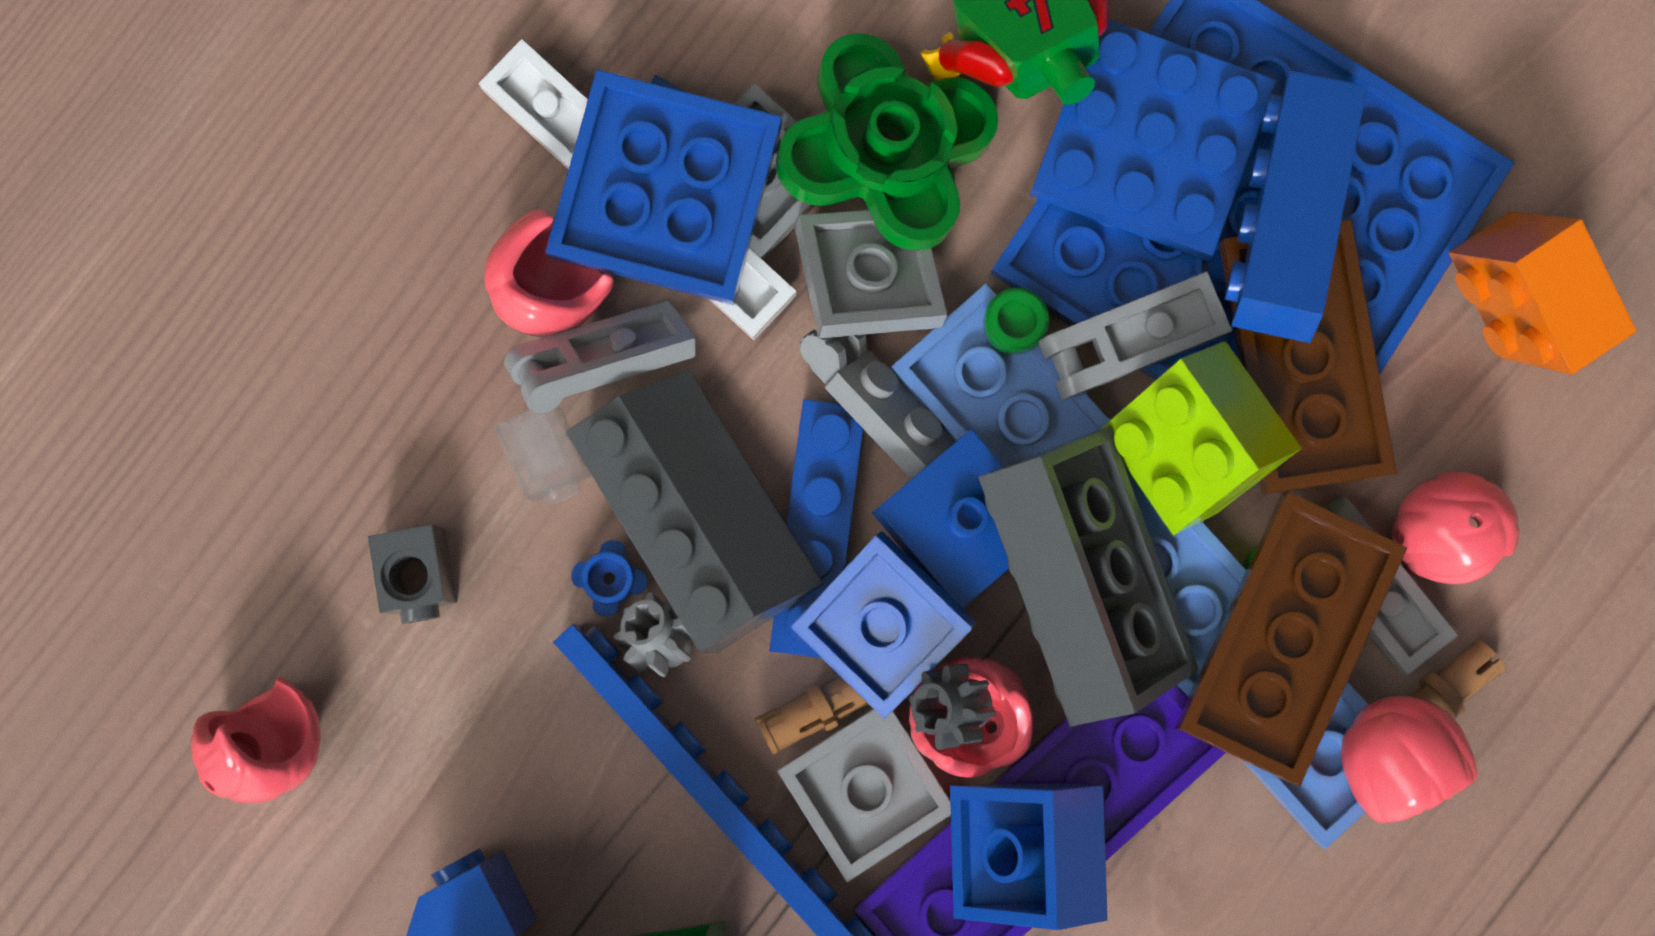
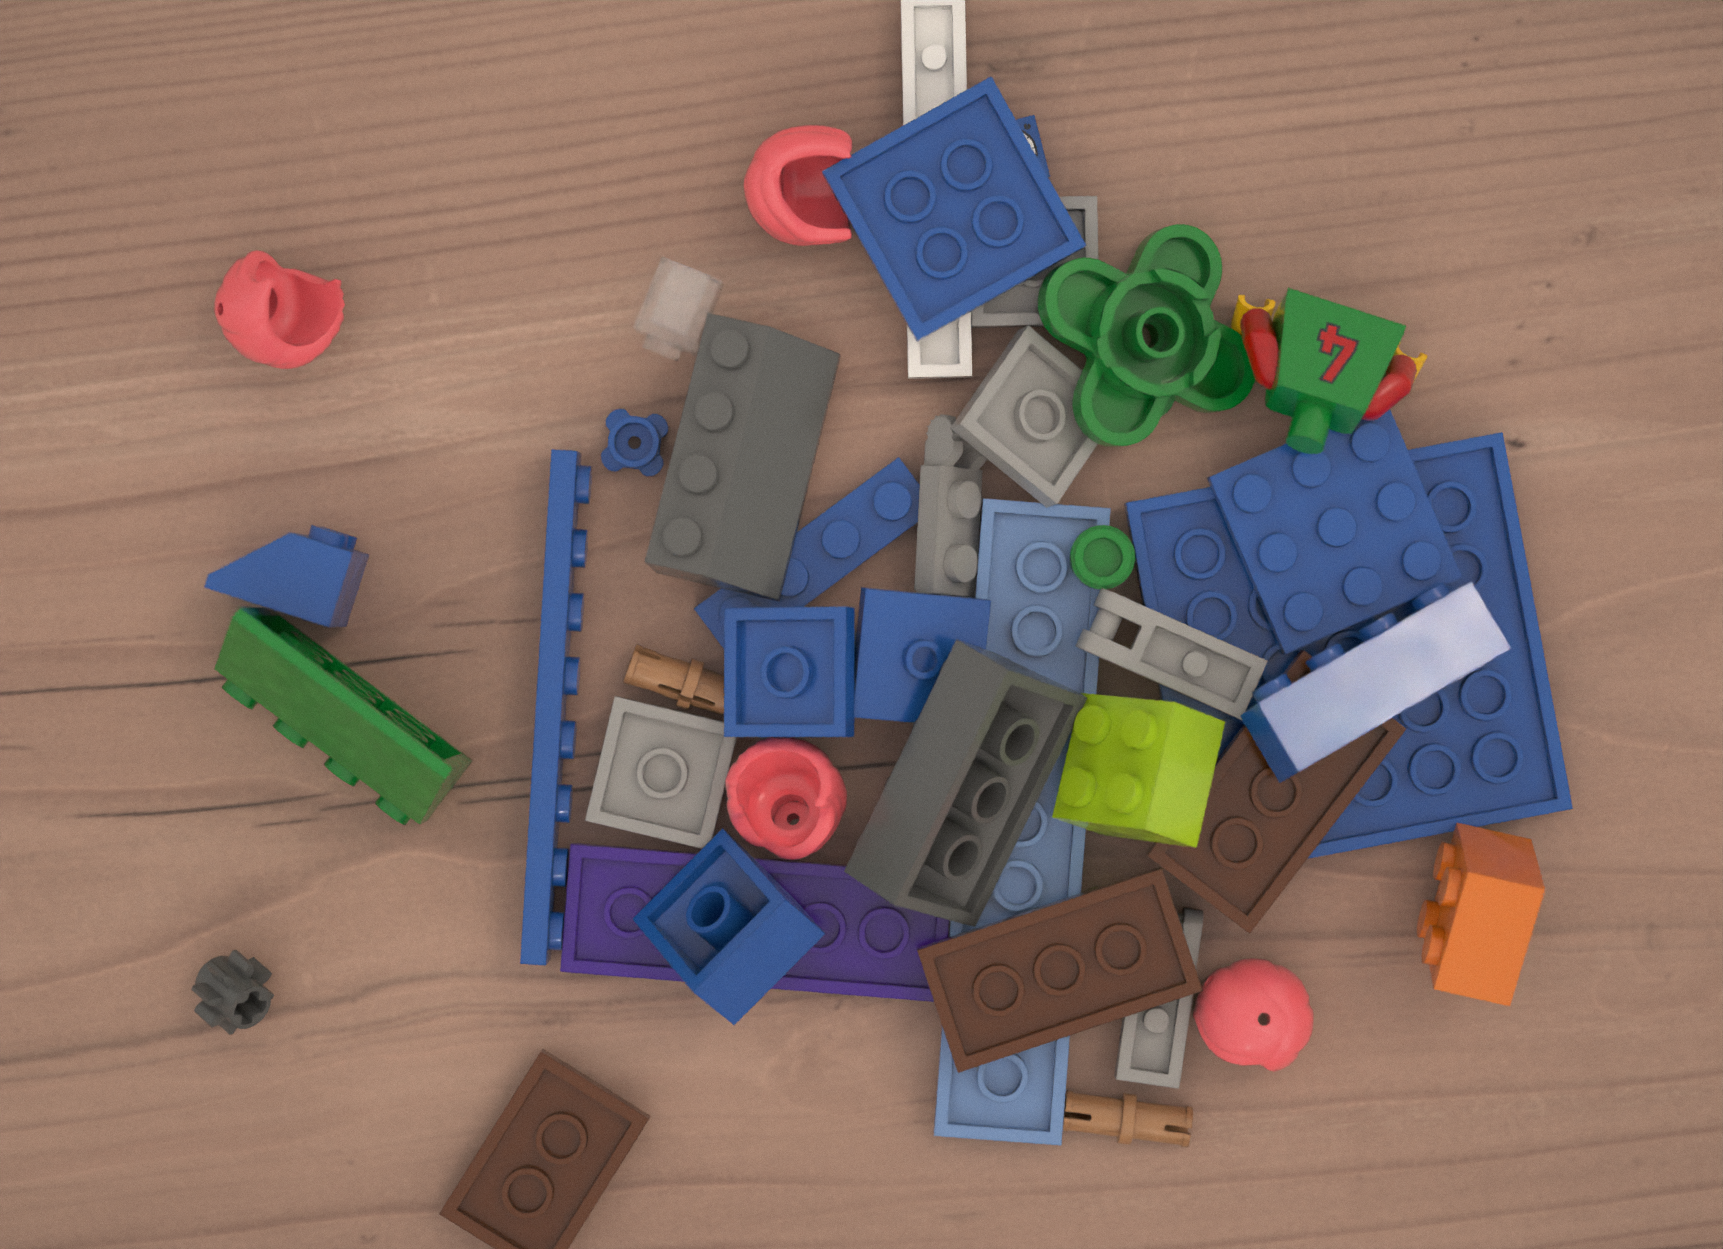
camera: 40 degrees right, 5 degrees up
dark grey brick [368,525,457,624] -> none
light grey plate [504,300,695,414] -> none
light grey gear [614,592,693,677] -> none
dark grey gear [909,664,996,750] -> none
coral piece [1340,695,1478,824] -> none

